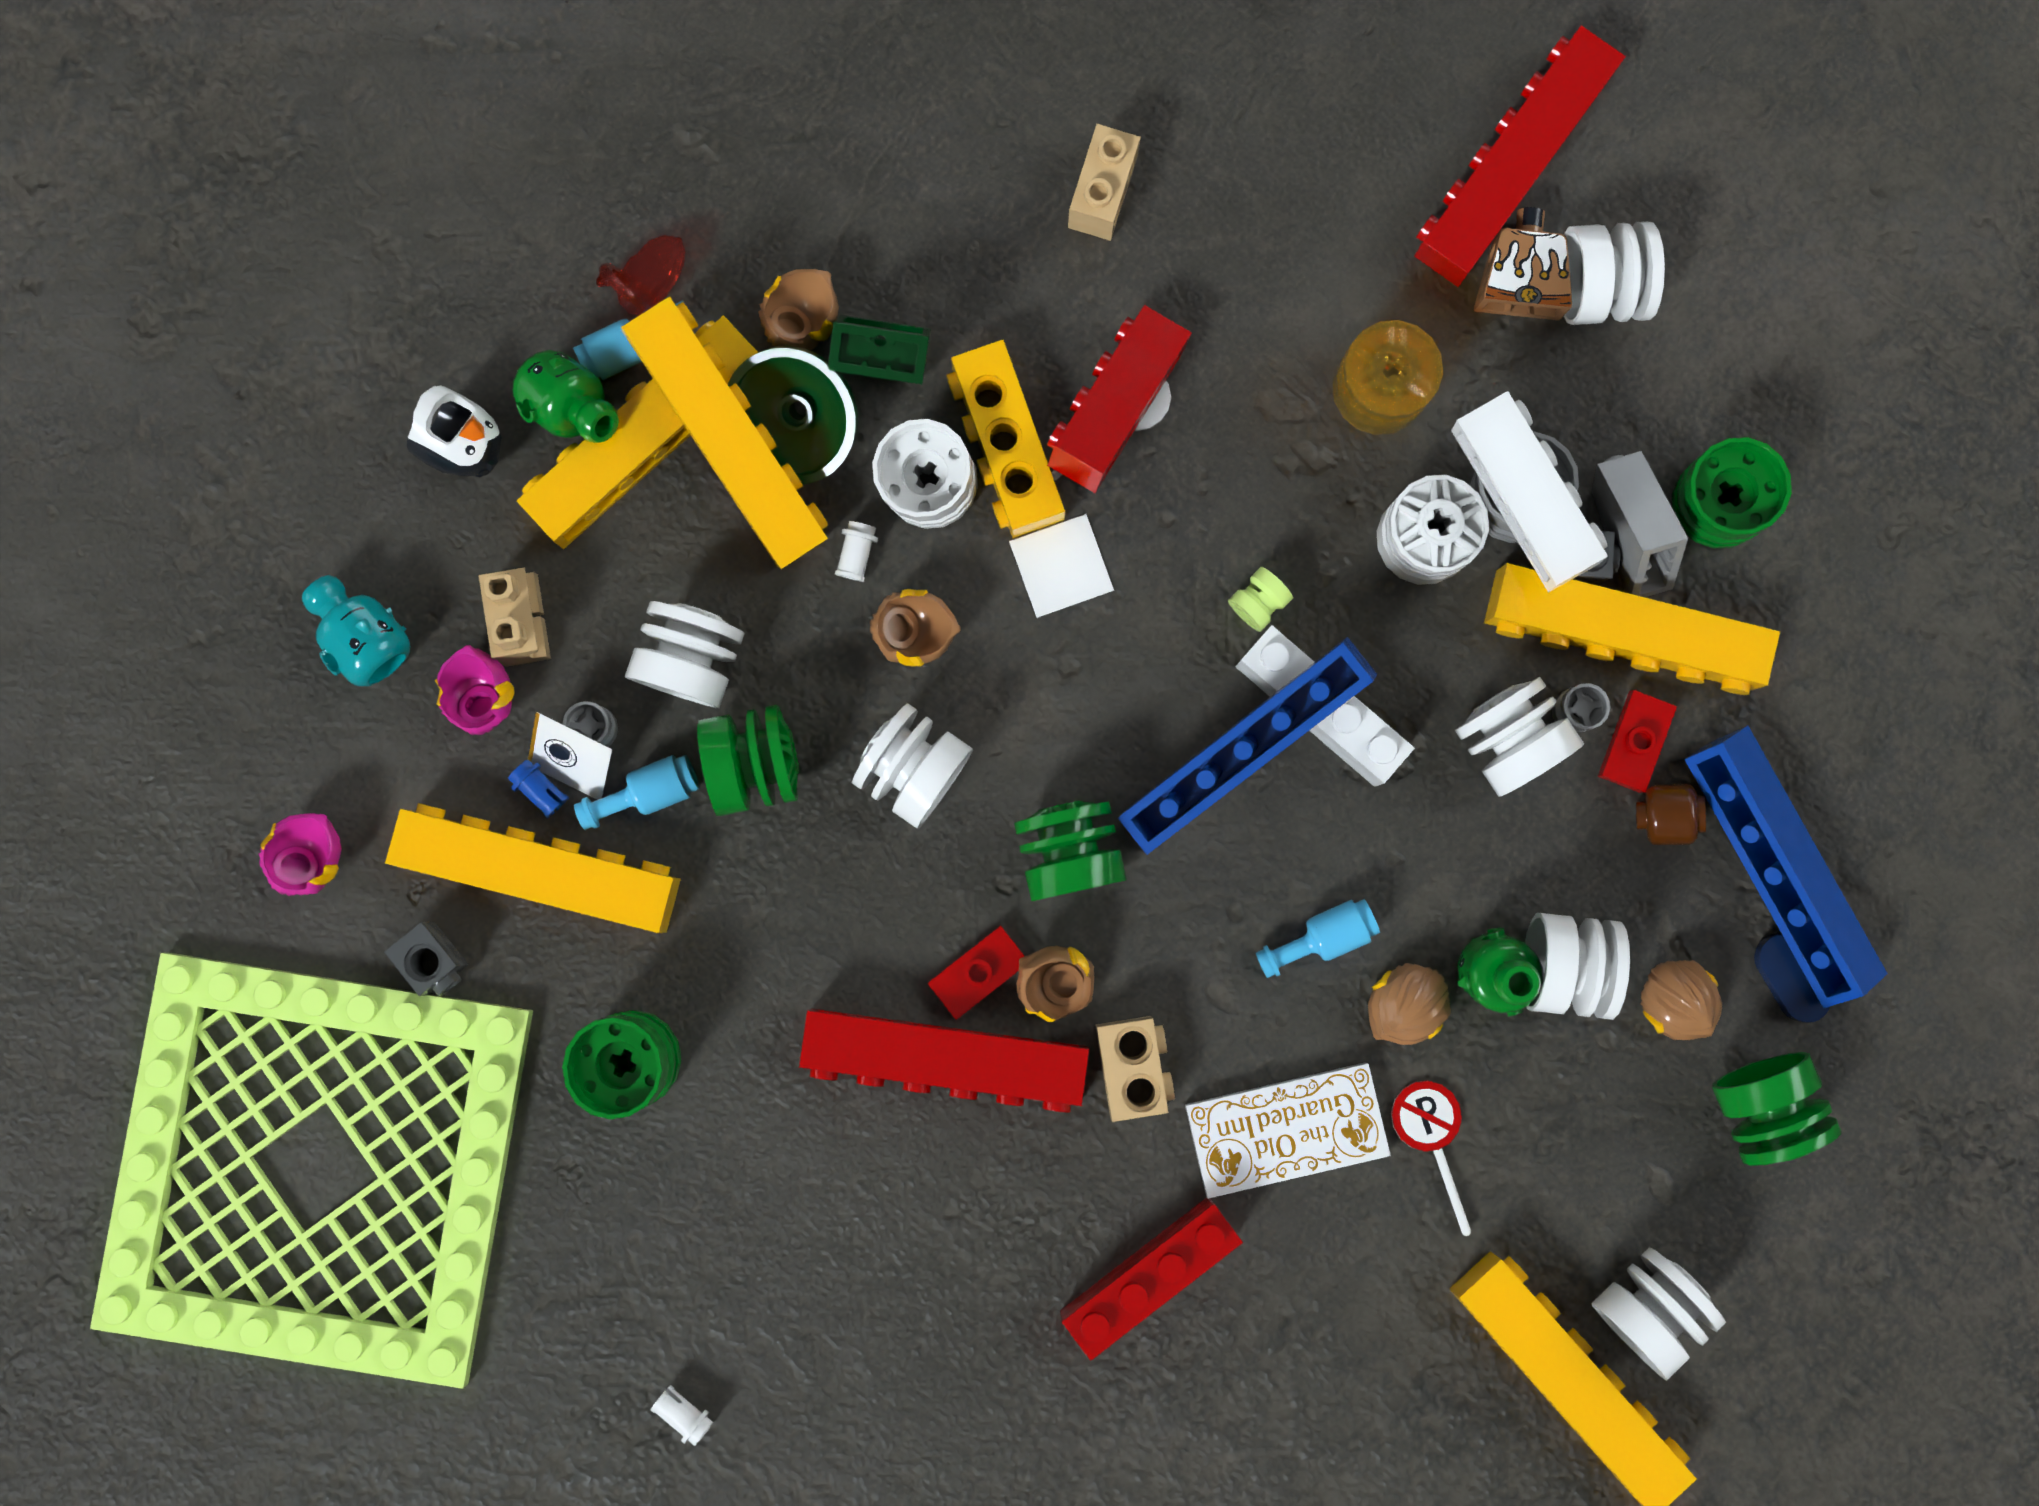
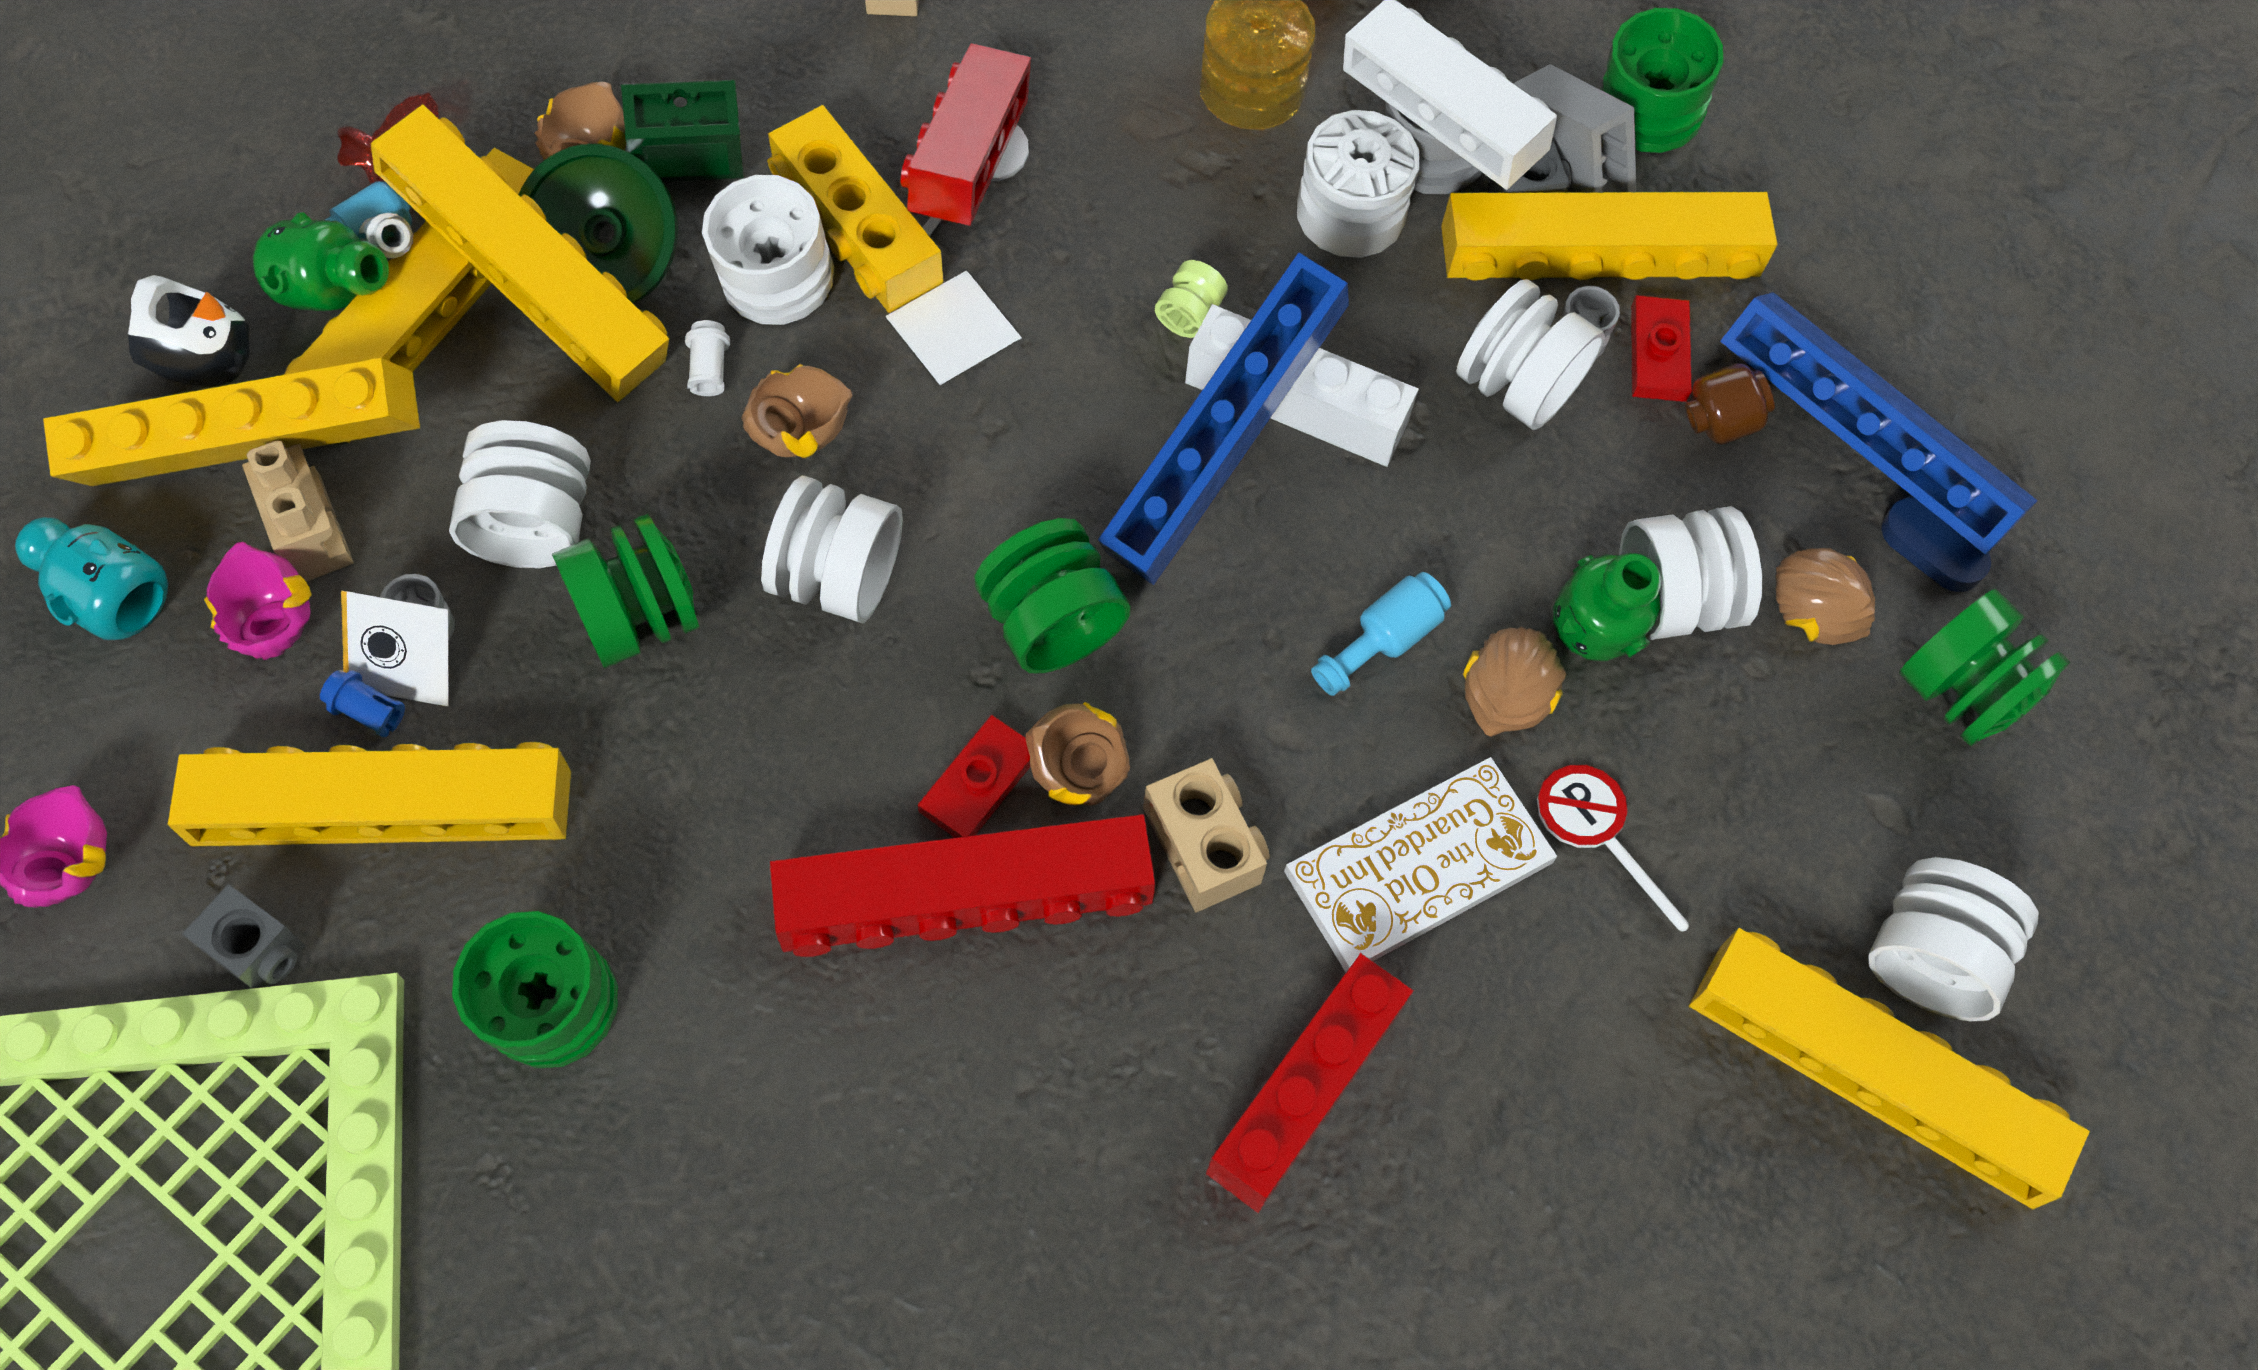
camera: 20 degrees left, 20 degrees down
medium azure piece [574,755,700,830] -> none
none -> yellow brick [43,357,420,486]
none -> white pin [359,213,413,258]

